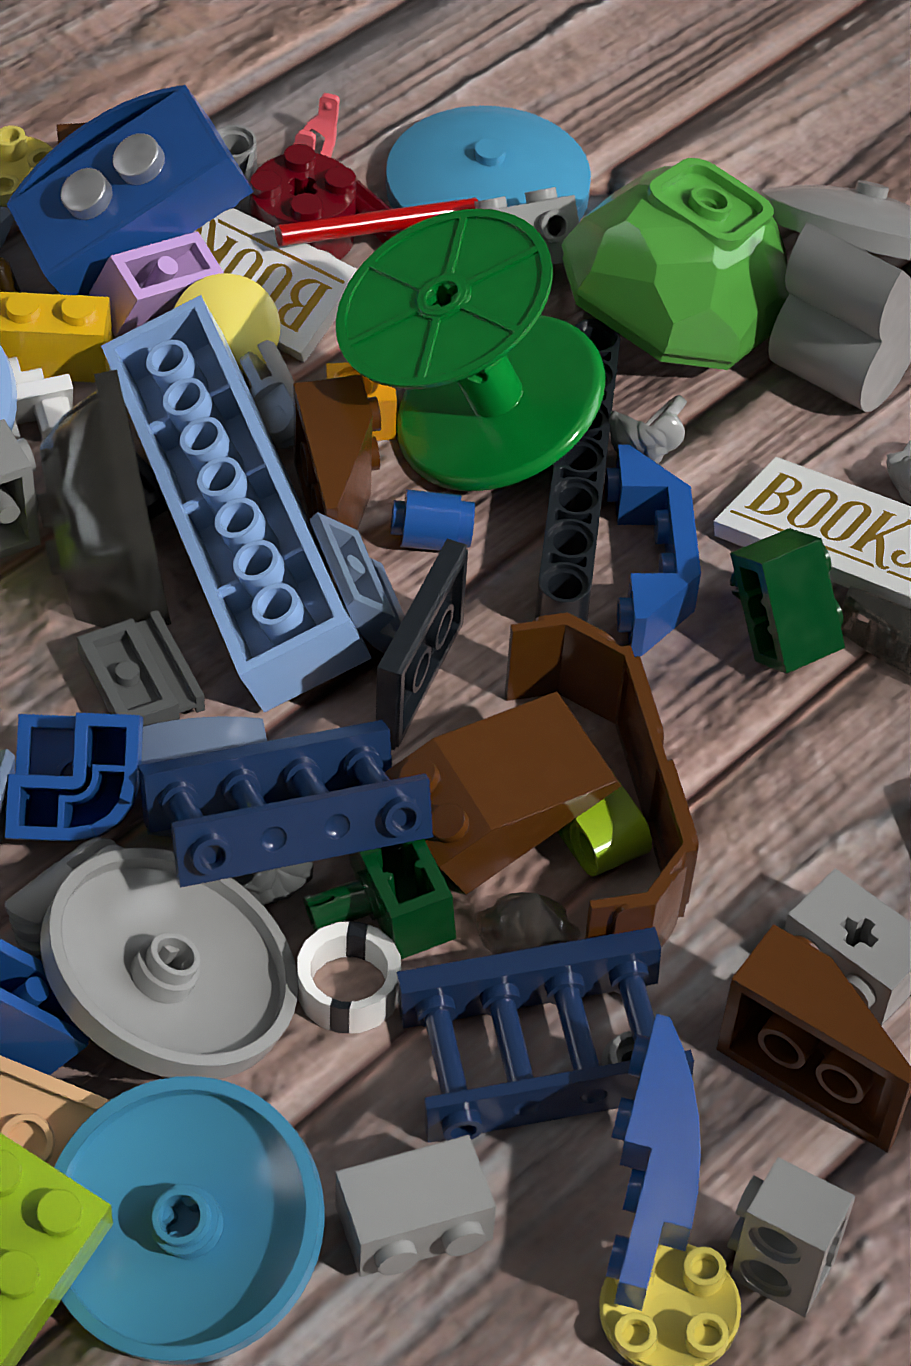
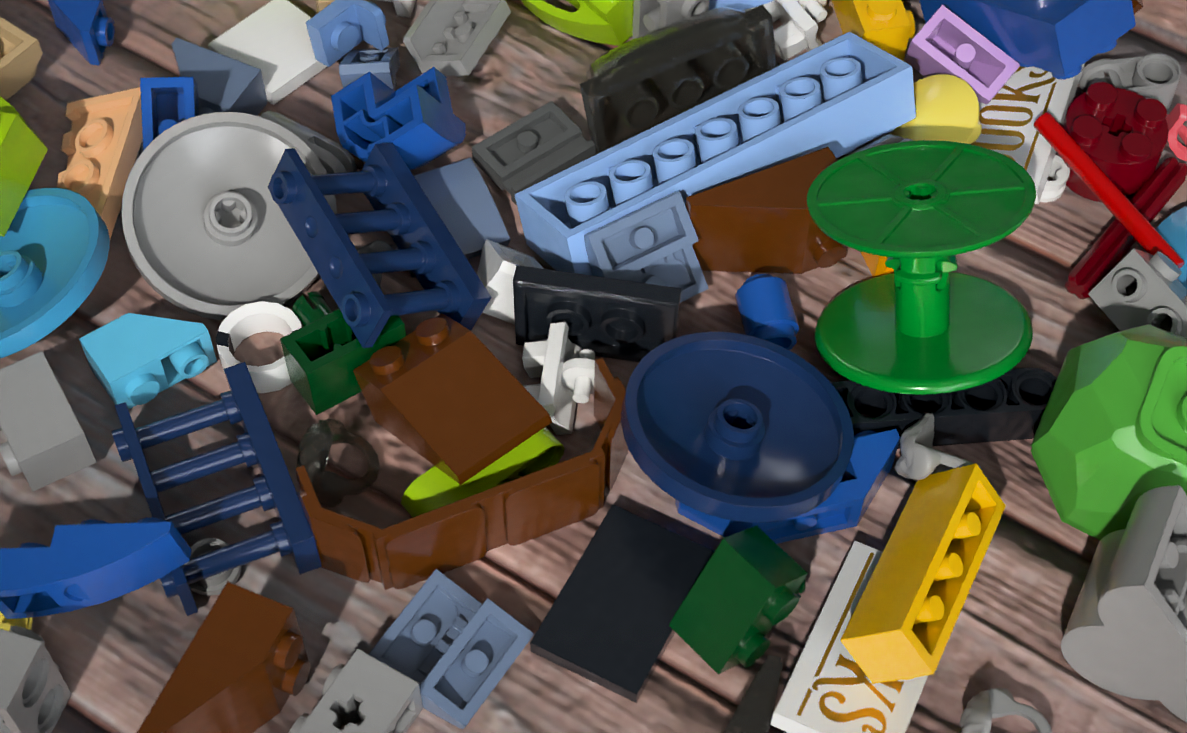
camera: 80 degrees right, 5 degrees up
none -> medium azure slope [79,313,217,410]
none -> sand blue slope [368,569,534,730]
none -> white slope [477,239,543,324]
none -> white hips [522,322,595,435]
none -> black tile [530,504,715,703]
none -> dark blue dish [621,332,854,523]
none -> yellow brick [840,463,1006,684]

